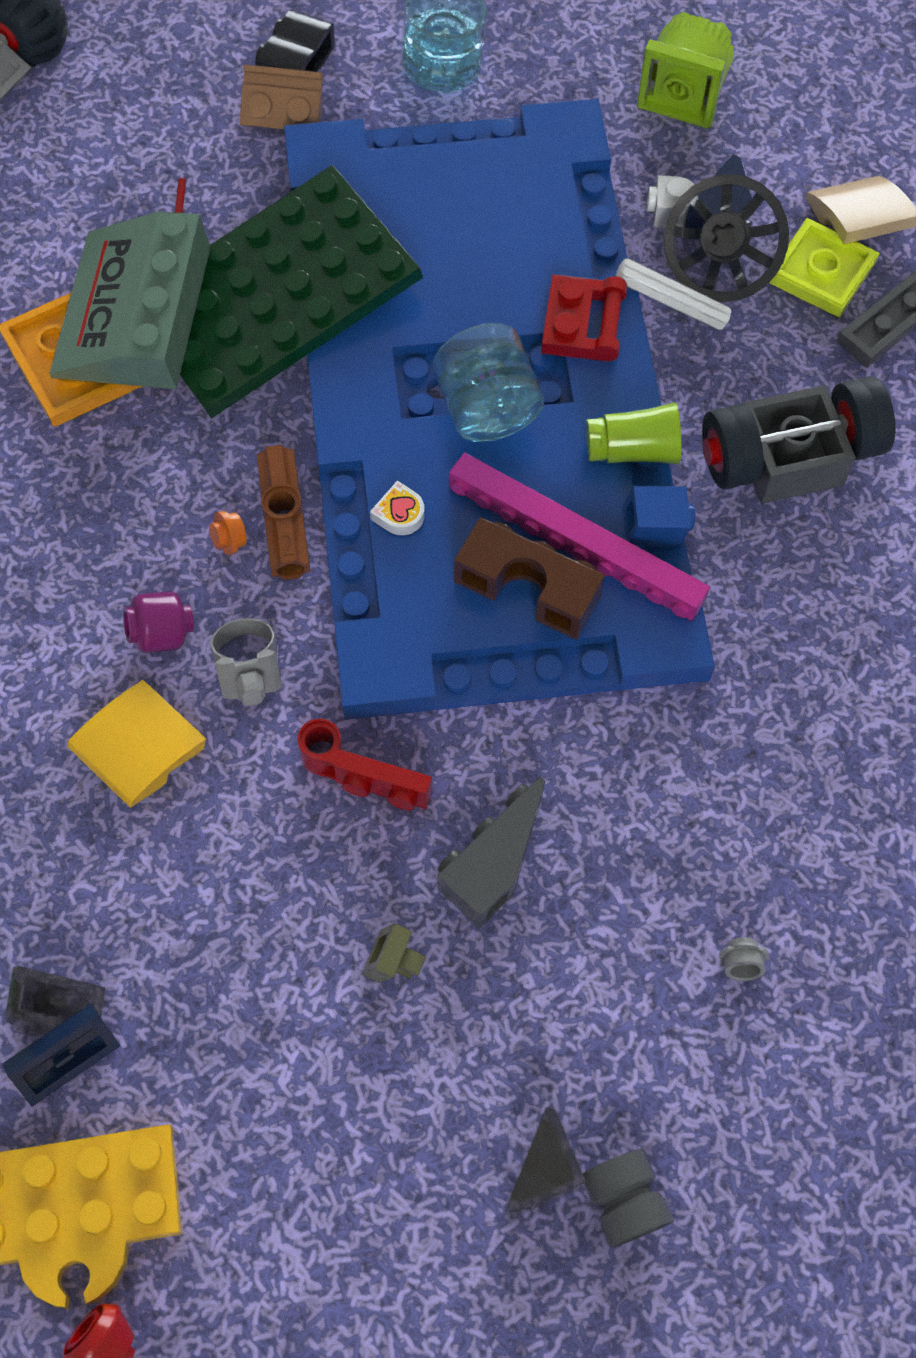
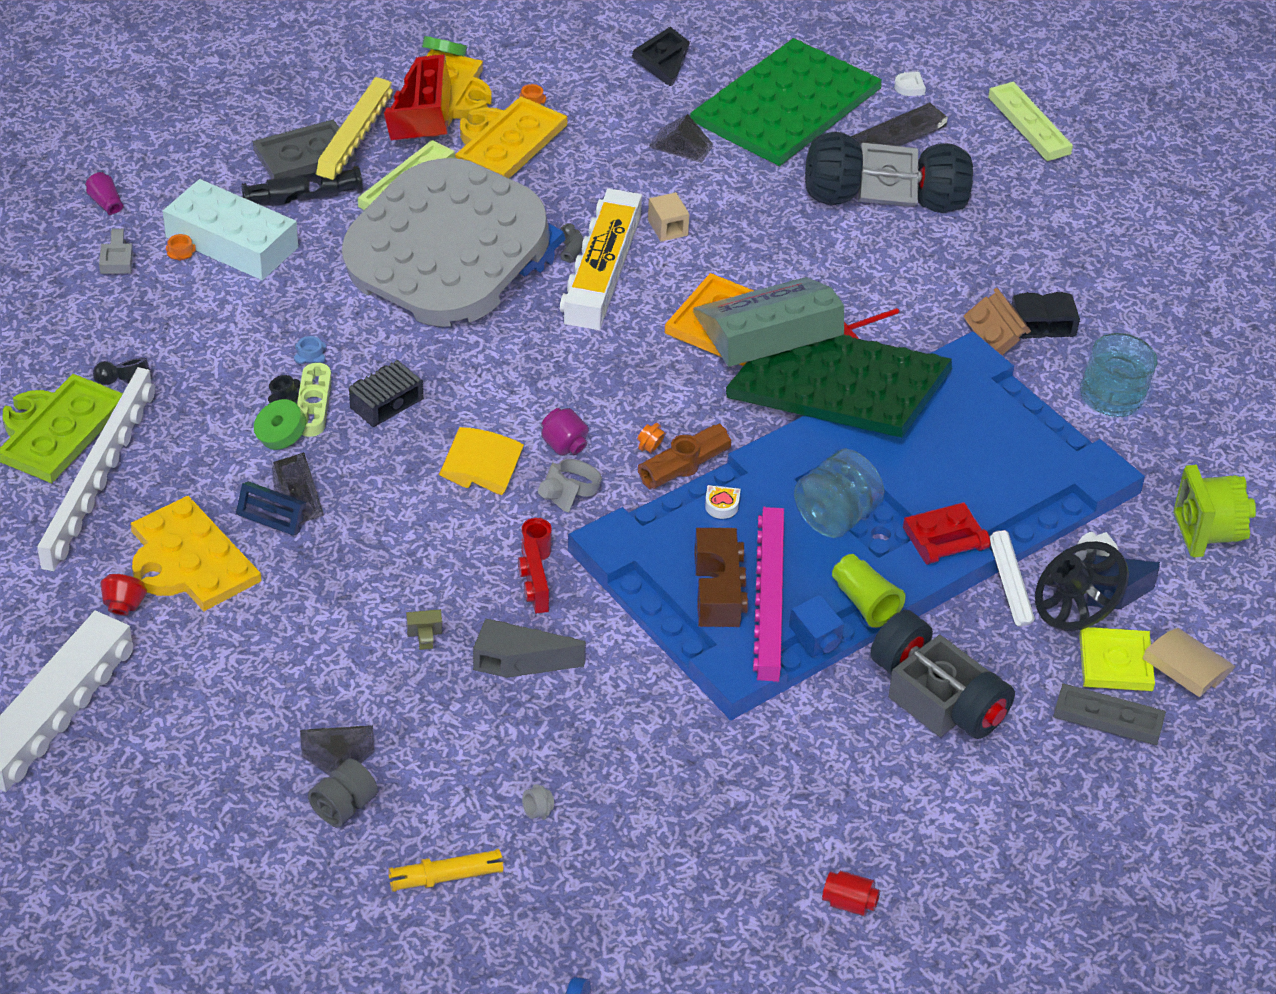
camera: 60 degrees right, 20 degrees down
none -> yellow pin [388,848,503,892]

